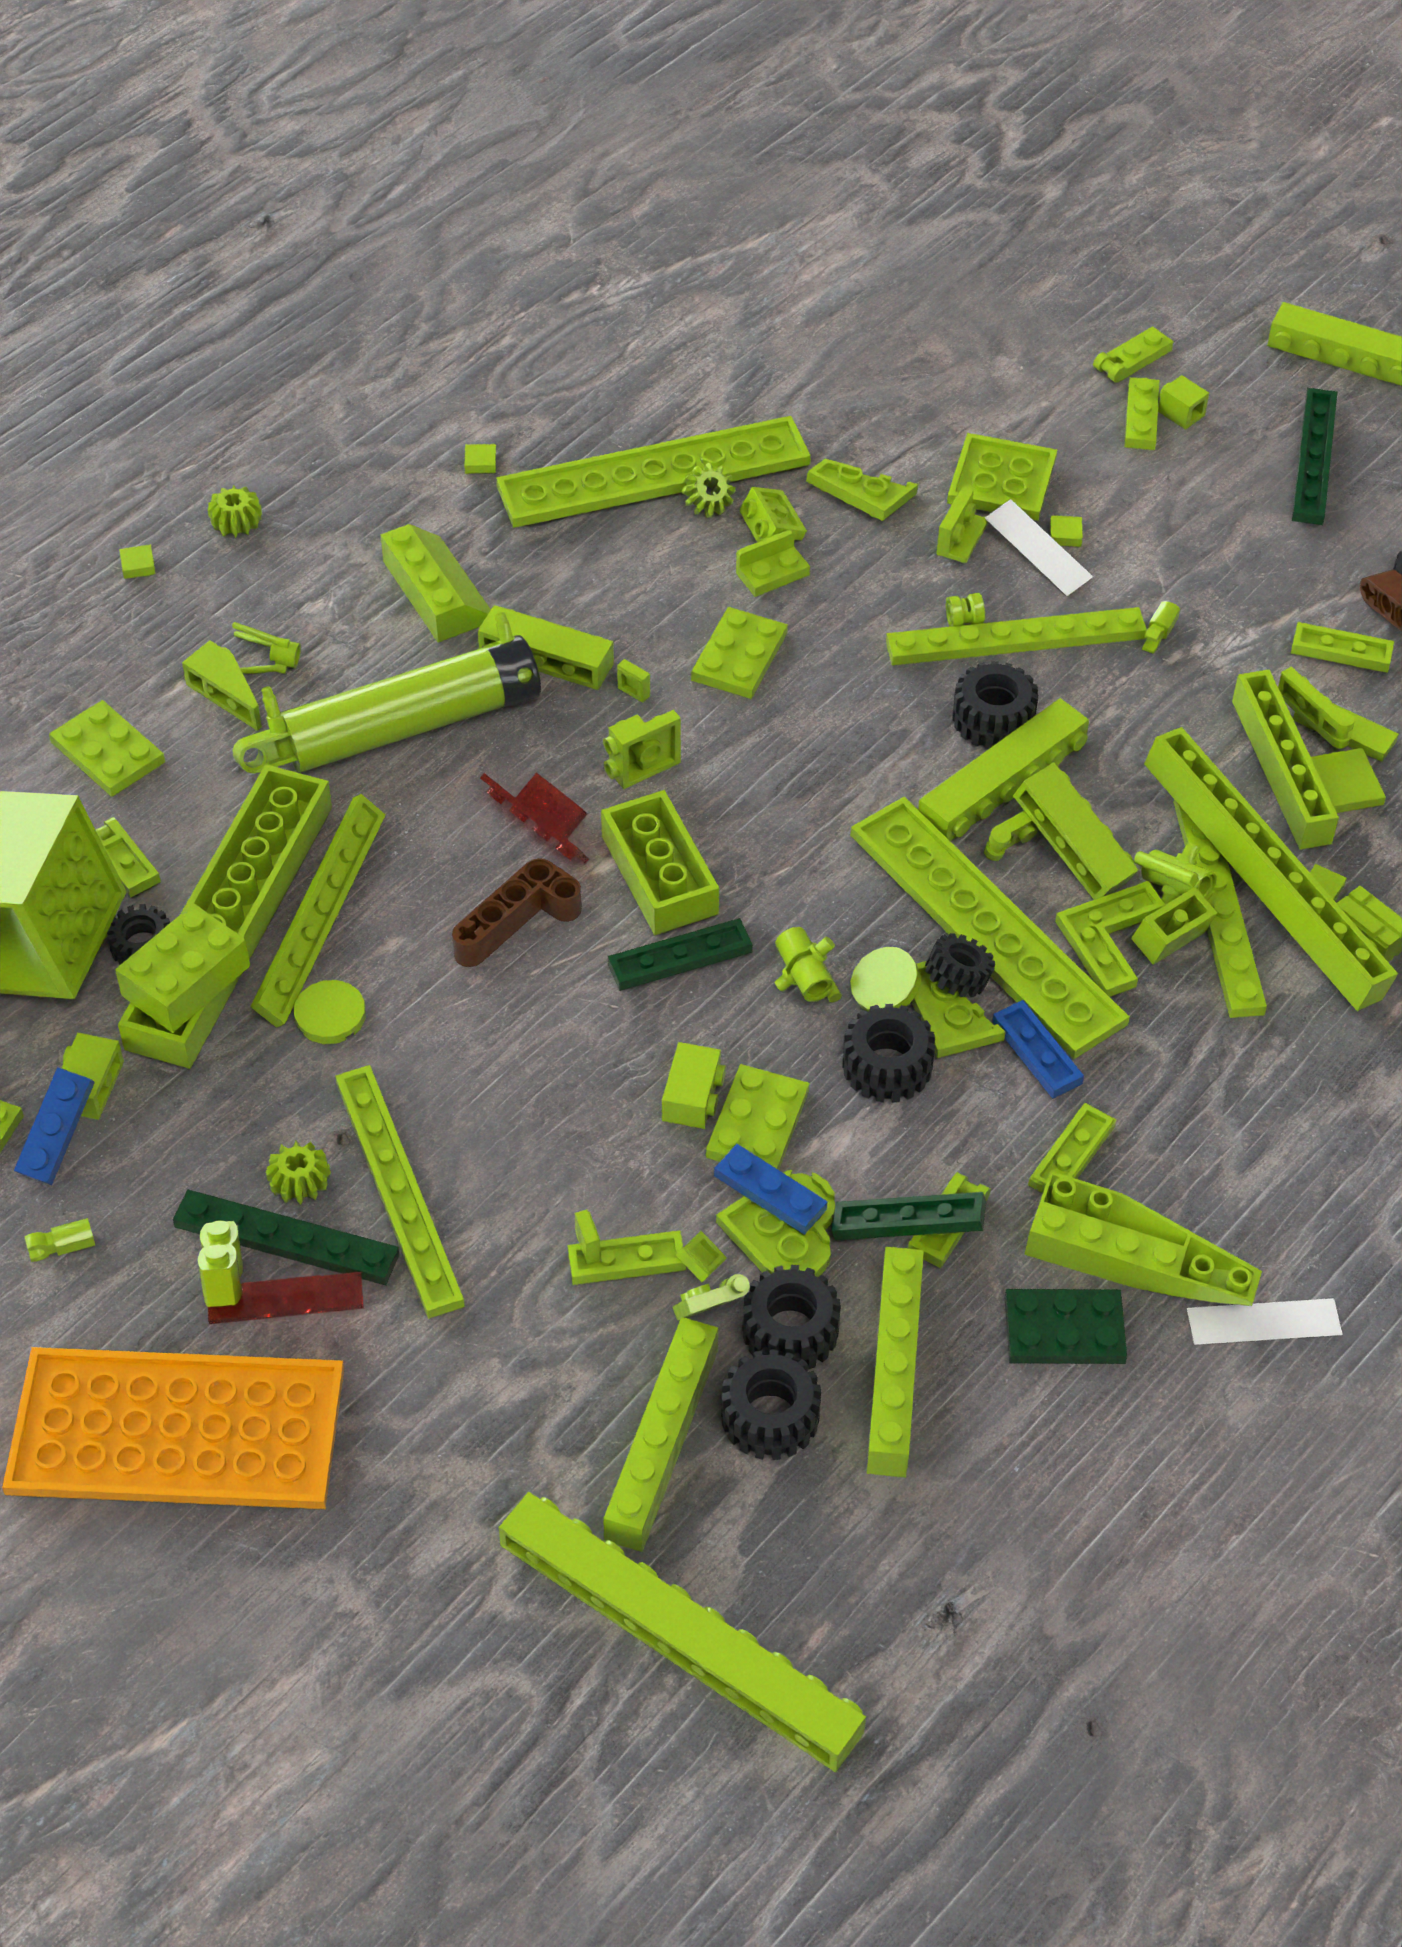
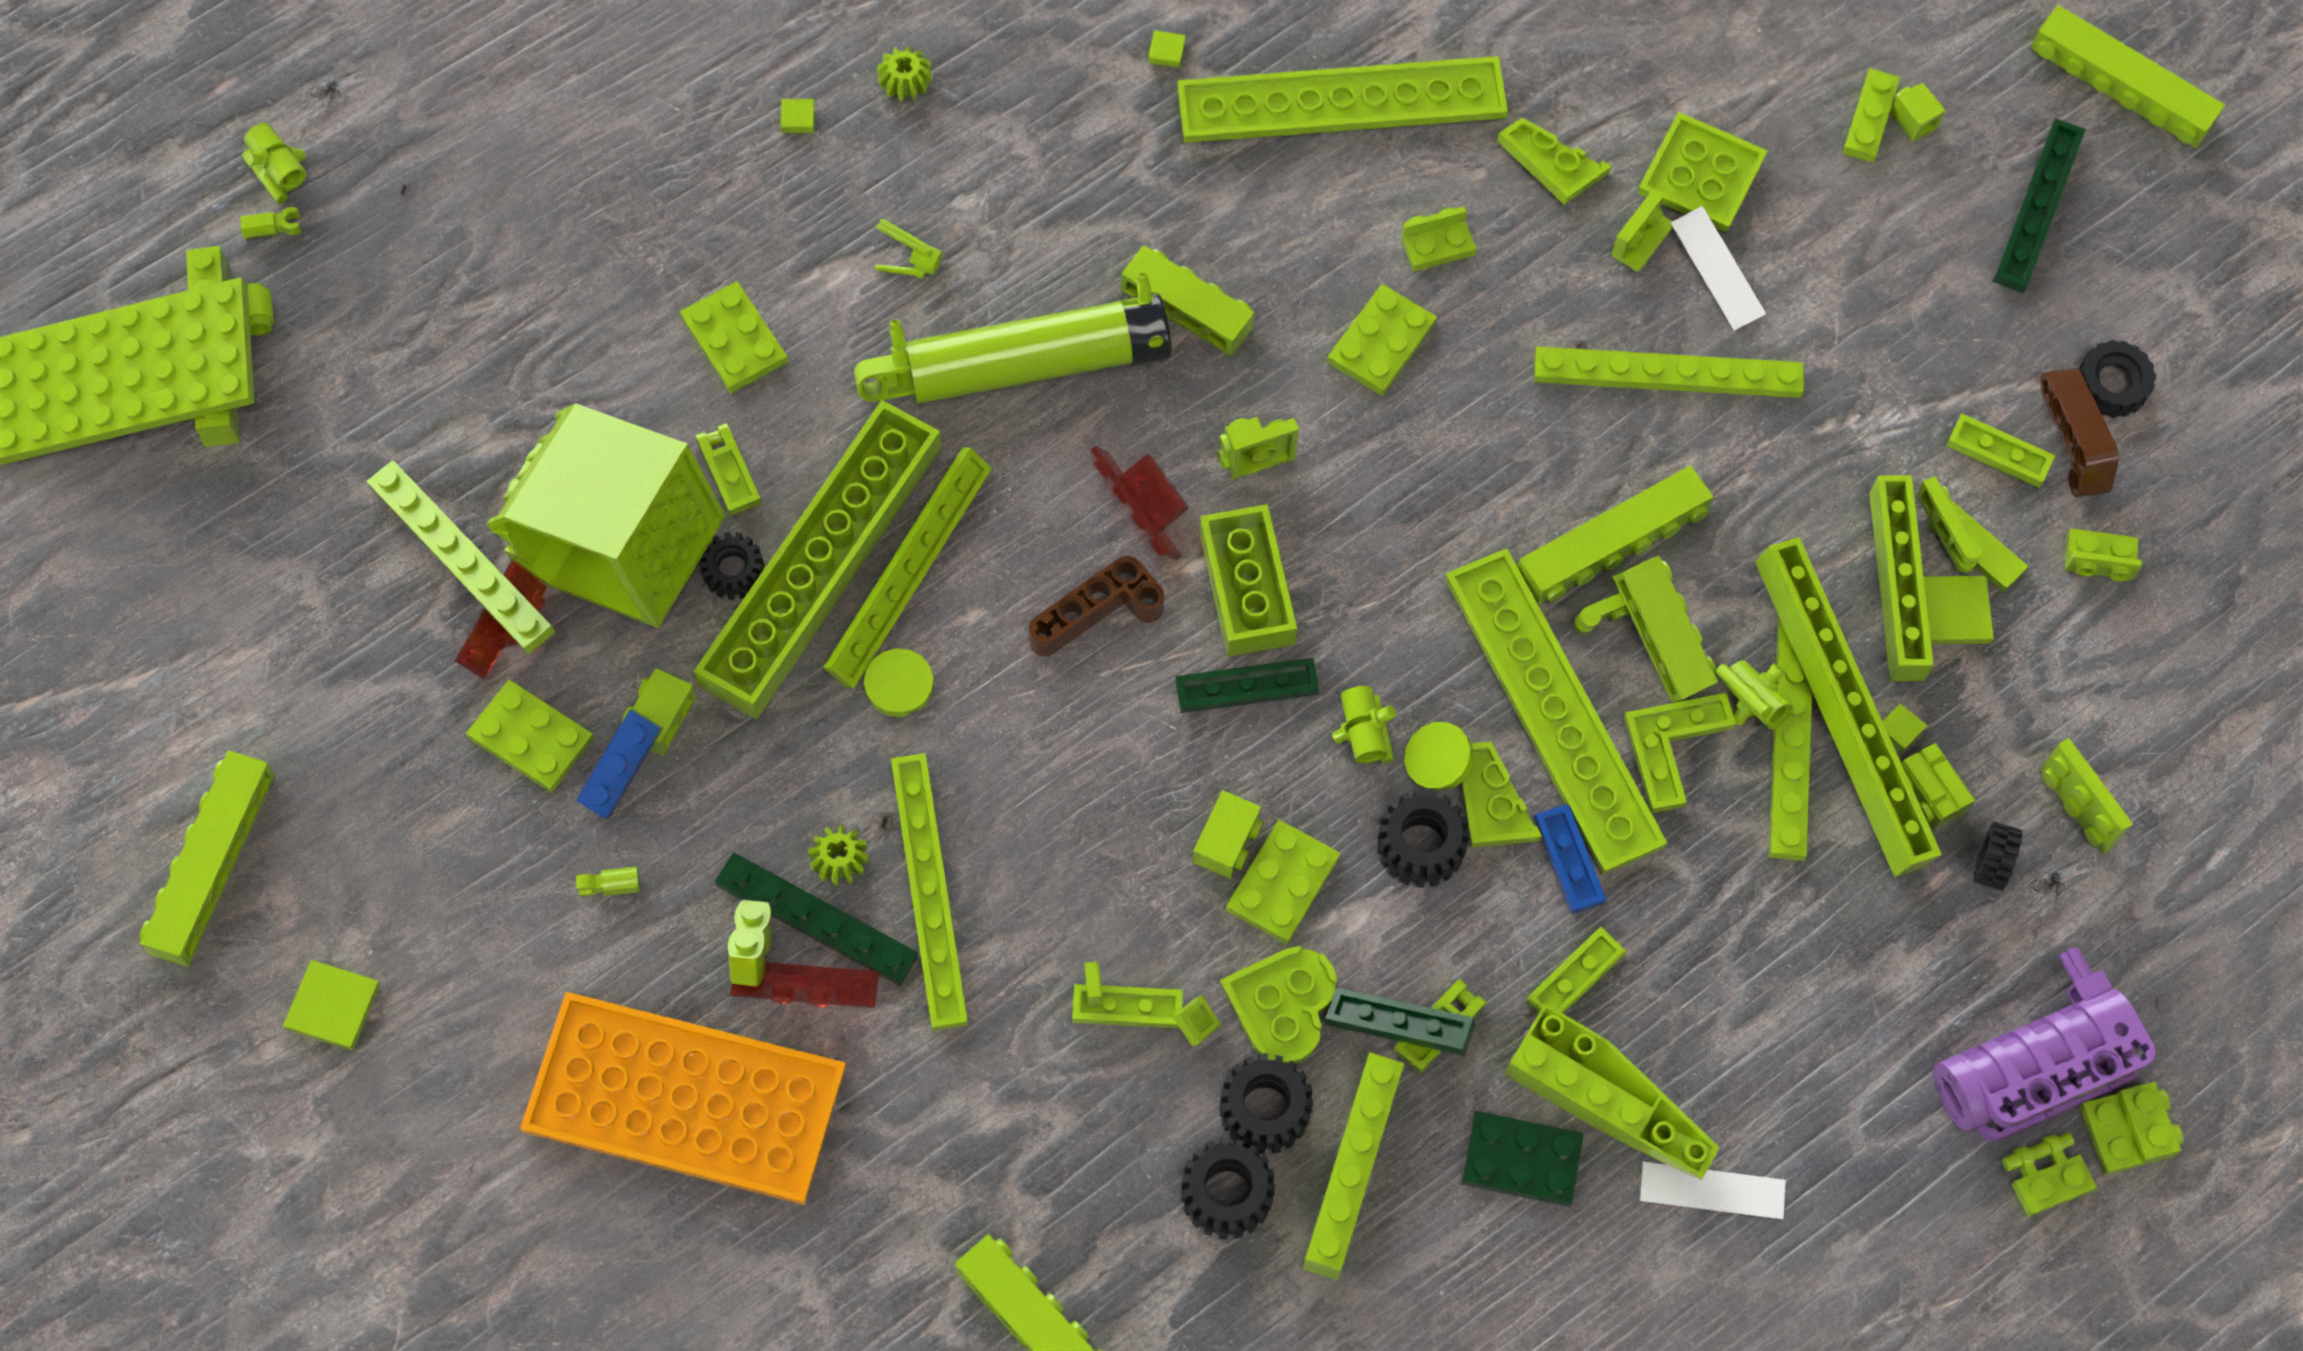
camera: 10 degrees right, 15 degrees up
lime brick [115,903,250,1033] -> none
lime slope [182,640,262,731] -> none
lime slope [380,524,491,643] -> none
lime brick [603,1317,718,1552] -> none
lime tile [617,659,650,702] -> none
lime plate [672,1274,750,1321] -> none
lime gear [682,463,736,518] -> none
blue plate [714,1144,828,1235] -> none
lime bracket [740,487,807,542] -> none
black tyre [925,933,995,997] -> none
lime wheel [946,593,985,627] -> none
black tyre [952,661,1039,749] -> none
lime tile [1050,515,1083,547] -> none
lime plate [1093,326,1174,383] -> none
lime brick [1131,887,1217,965] -> none
lime bar [1142,601,1180,654] -> none

